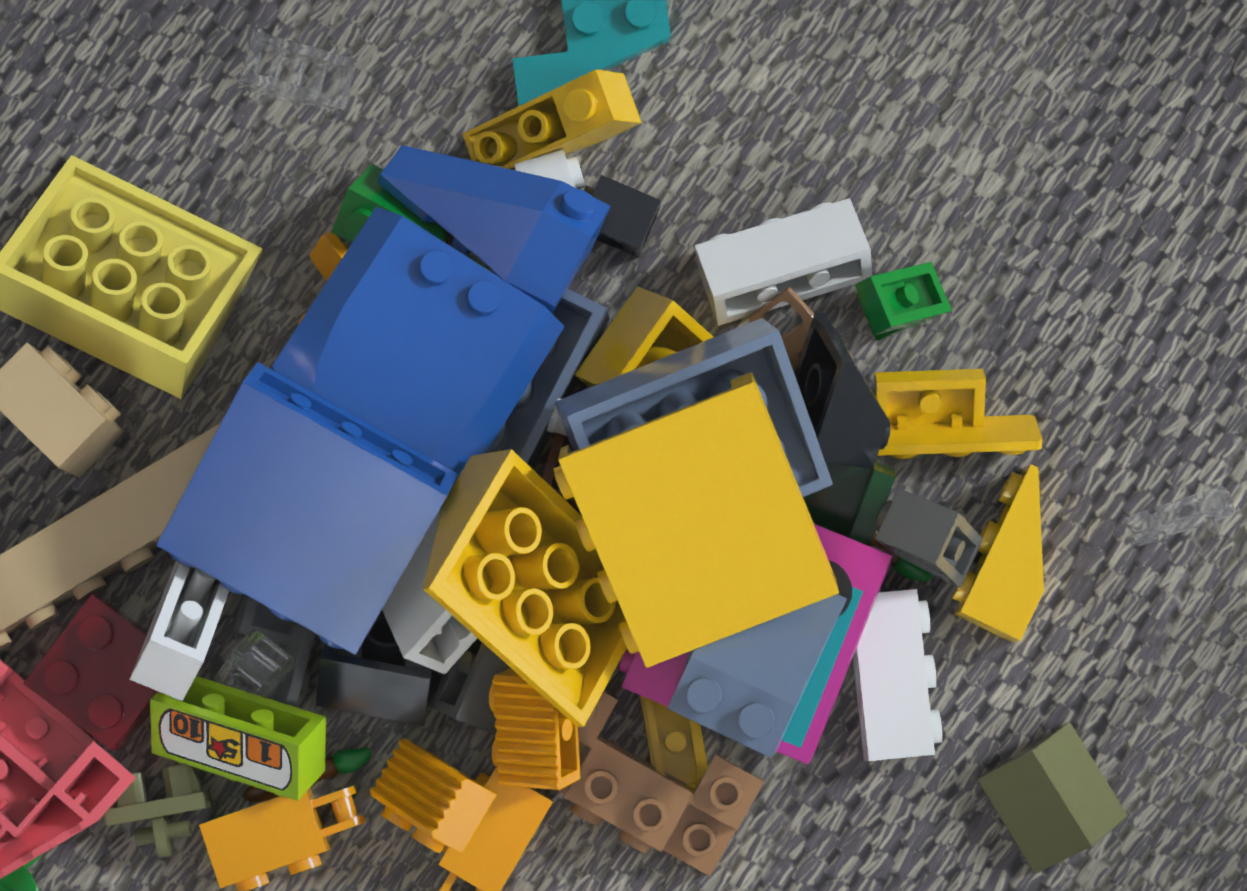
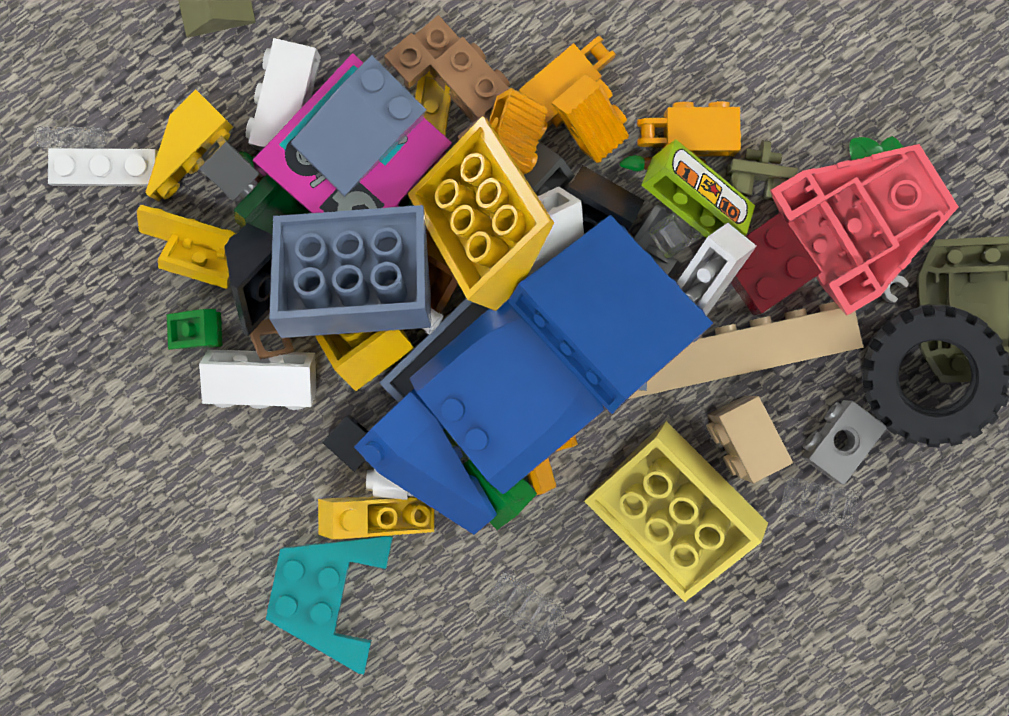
camera: 155 degrees left, 5 degrees up
yellow panel [553,372,839,668] -> none
none -> white plate [48,148,158,186]

